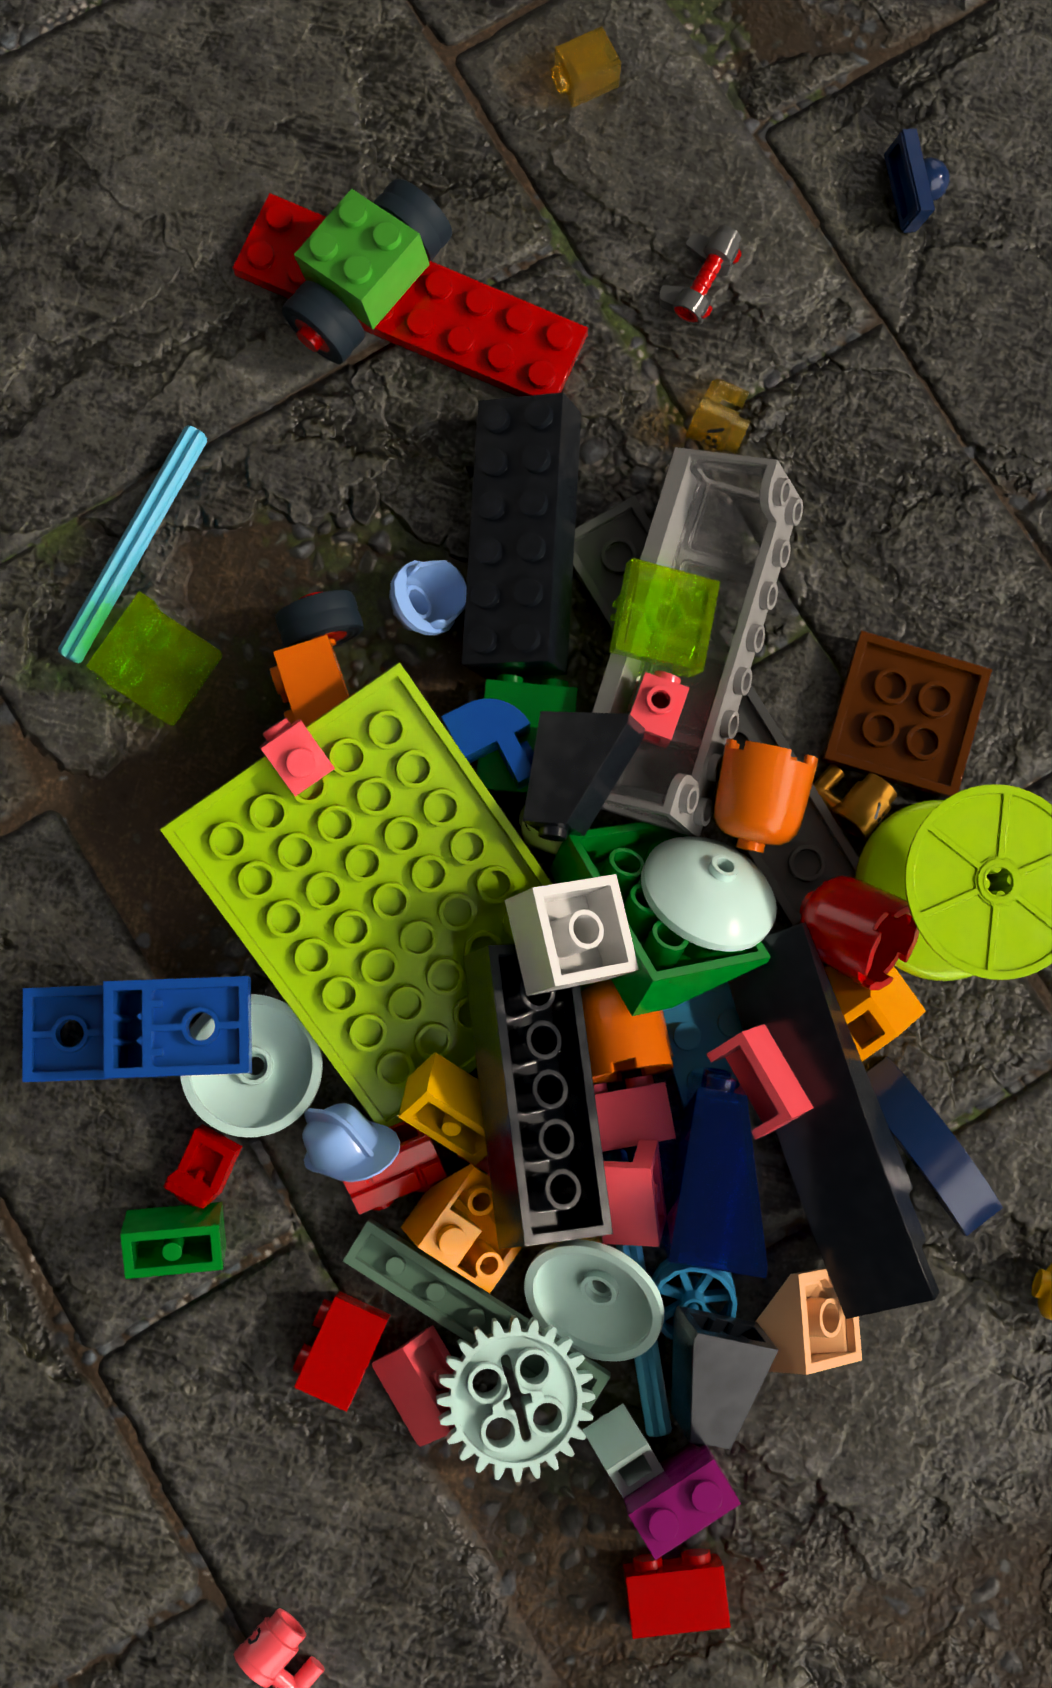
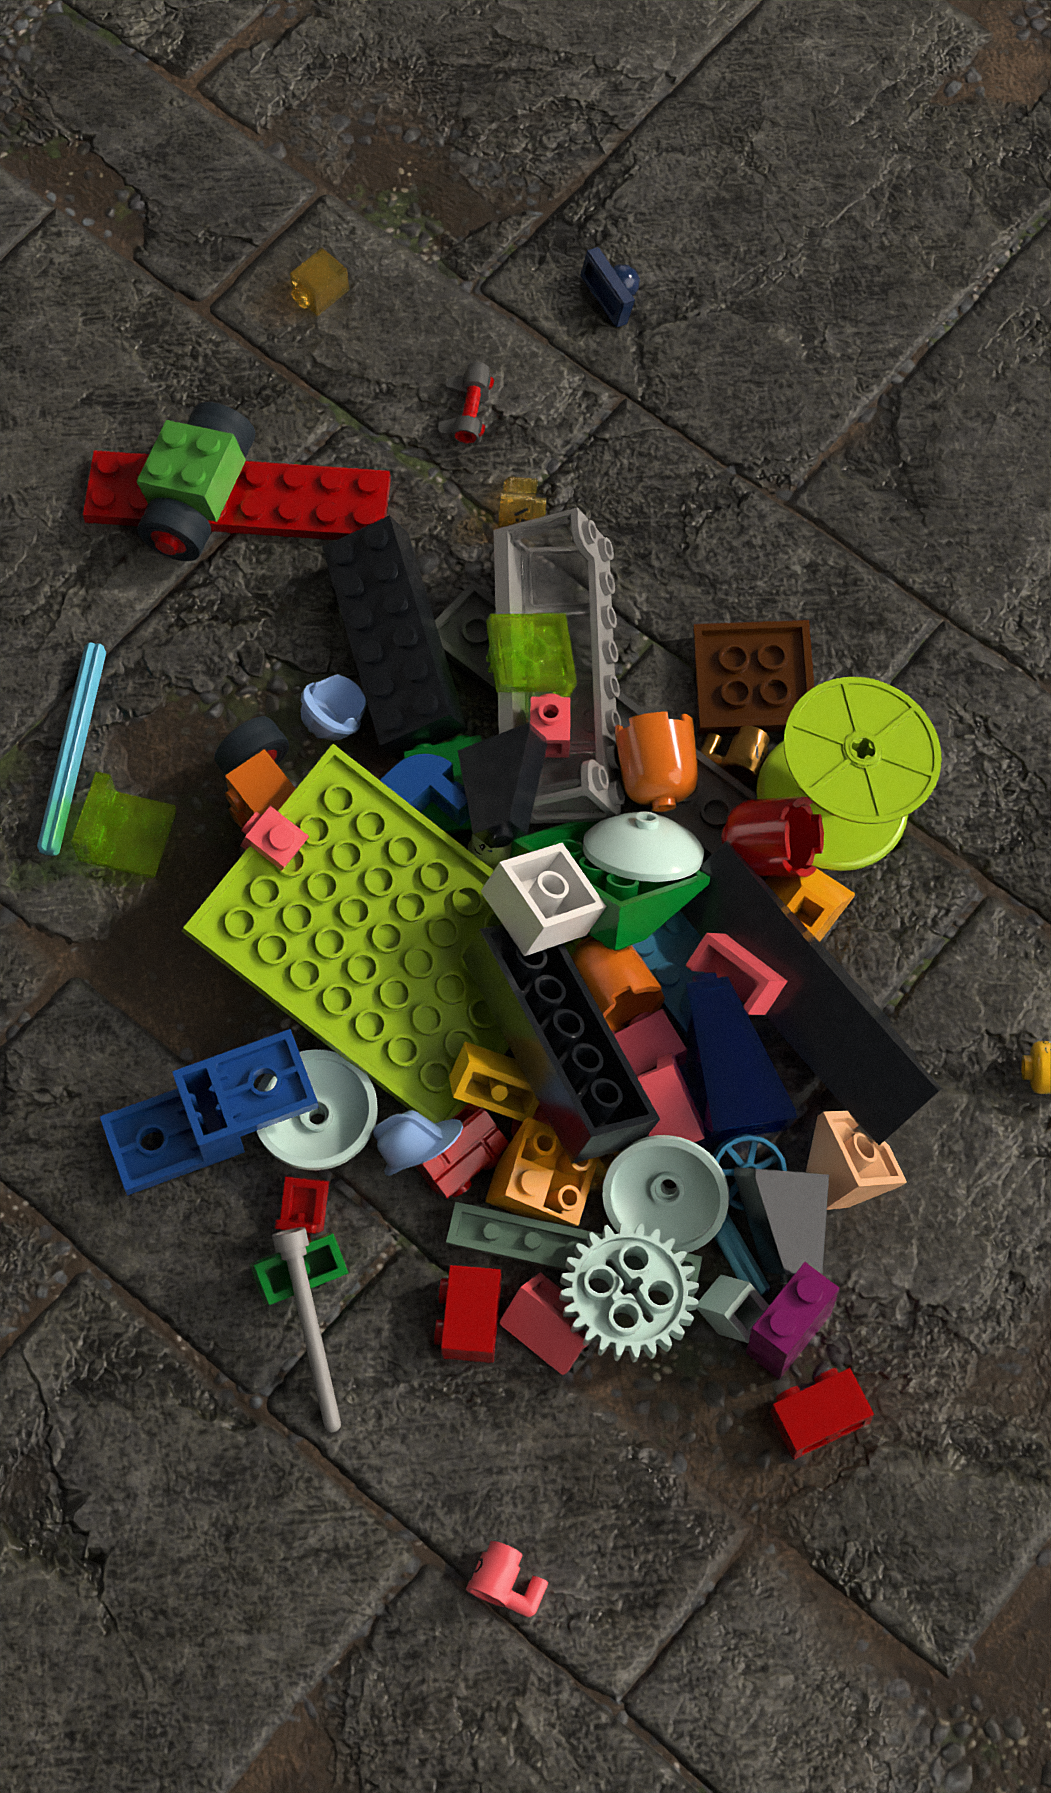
camera: 15 degrees left, 15 degrees down
dark blue slope [866,1056,1003,1236] -> none
none -> light grey piece [272,1227,341,1432]

